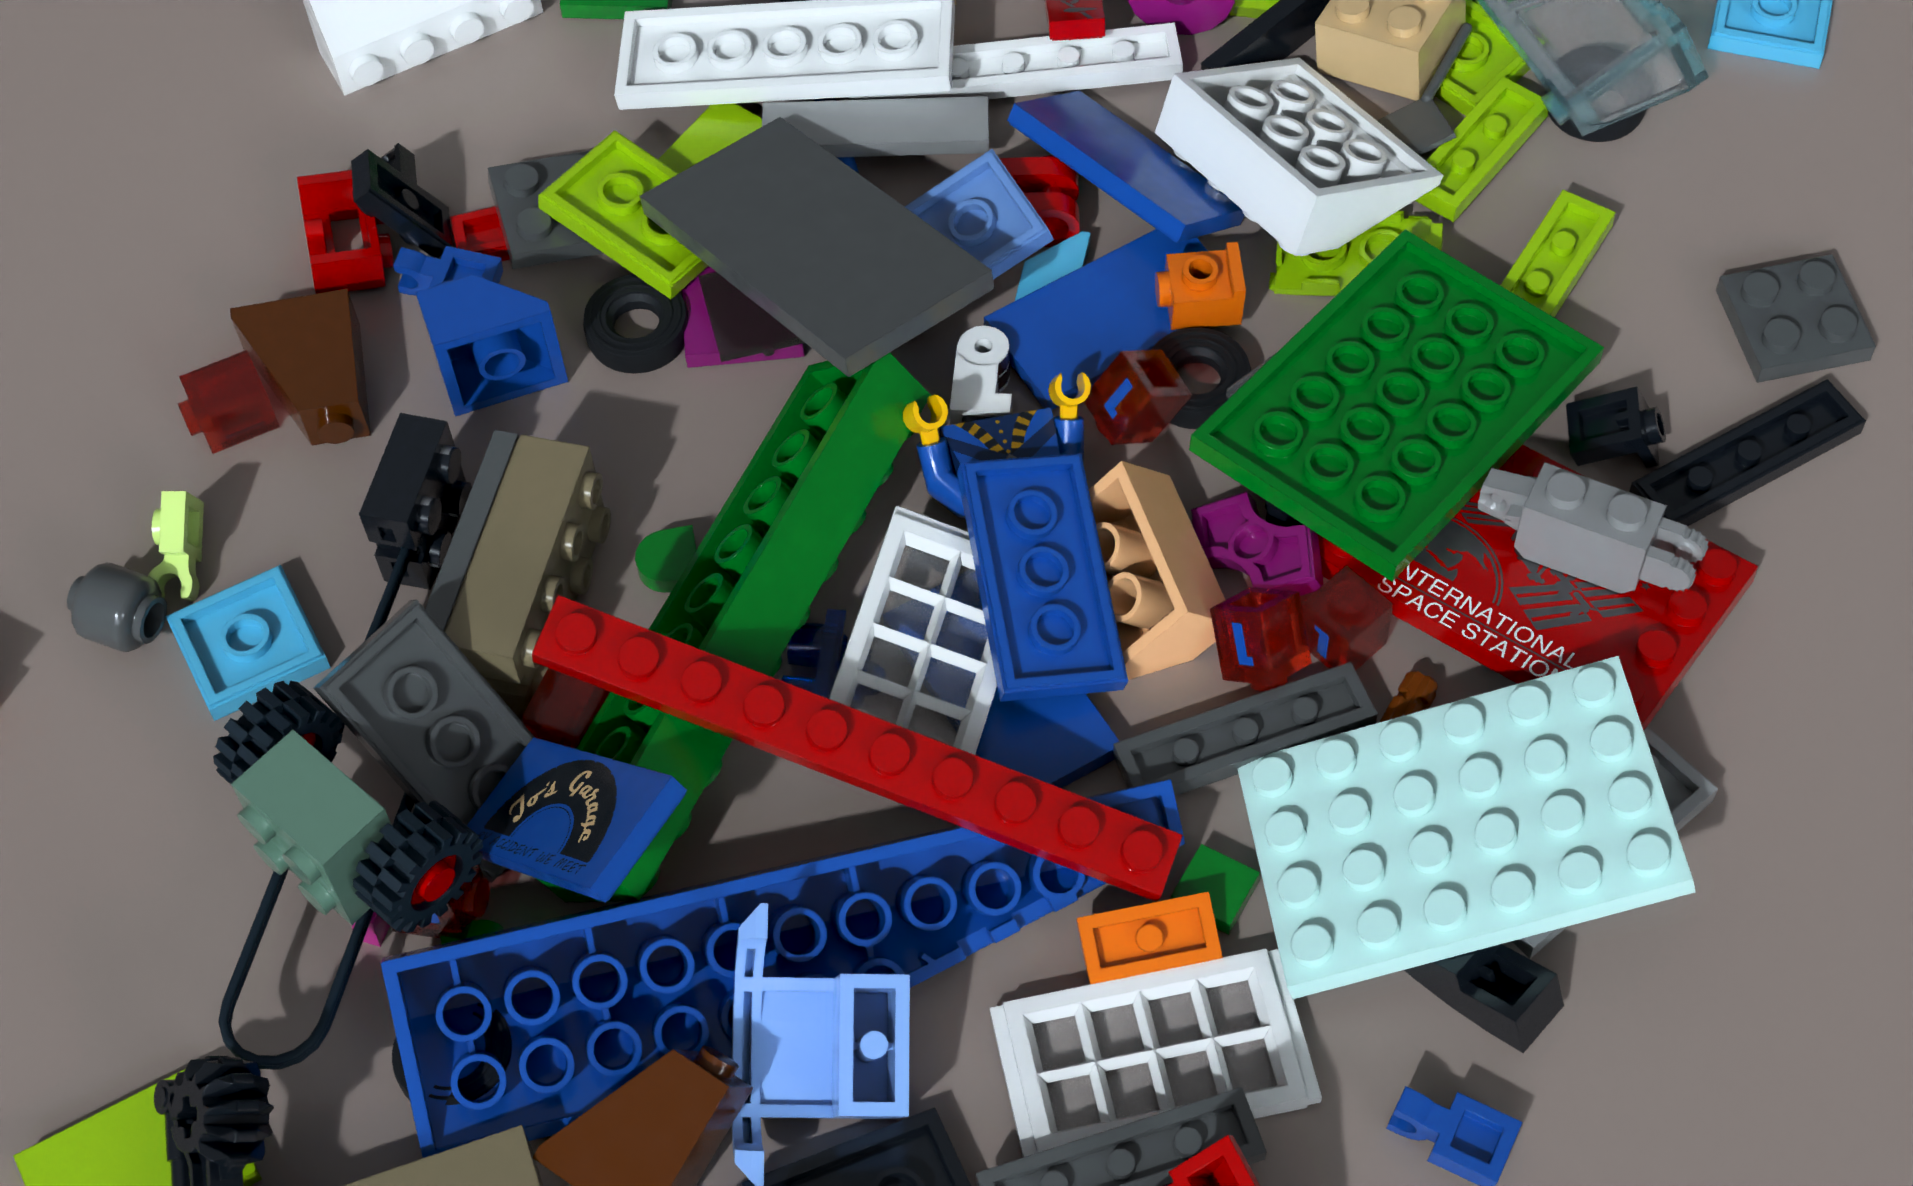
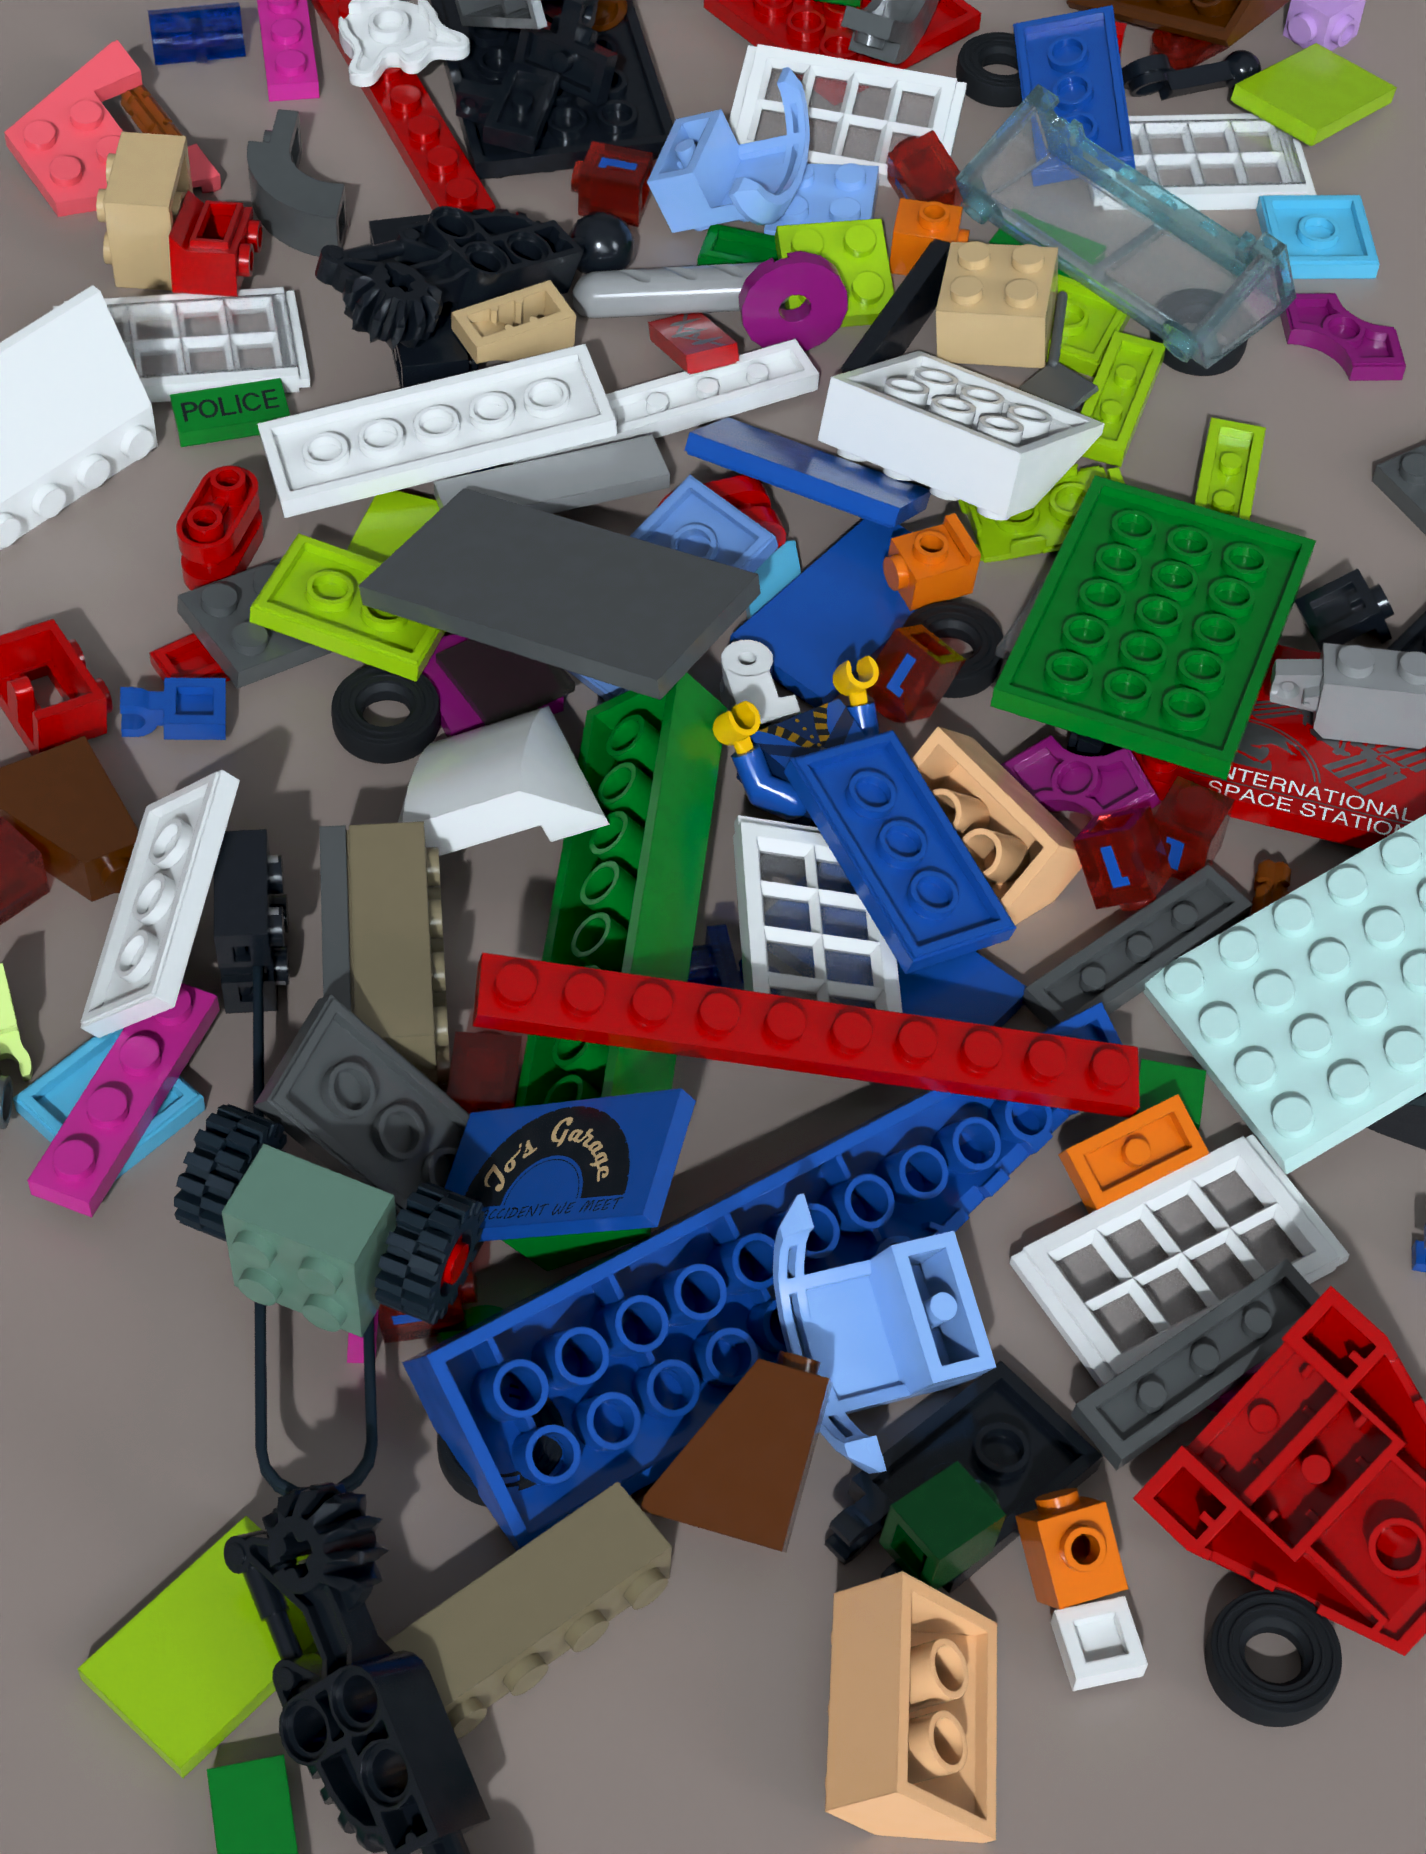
camera: 25 degrees left, 5 degrees down
black hinge [351,143,452,258] -> none
blue slope [415,274,569,417] -> none
green tile [635,525,697,593] -> none
none -> dark pink plate [27,983,220,1218]
none -> white tile [80,770,240,1038]
none -> red brick [176,466,264,590]
none -> white wedge [397,706,610,856]
none -> magenta tile [1278,293,1406,381]

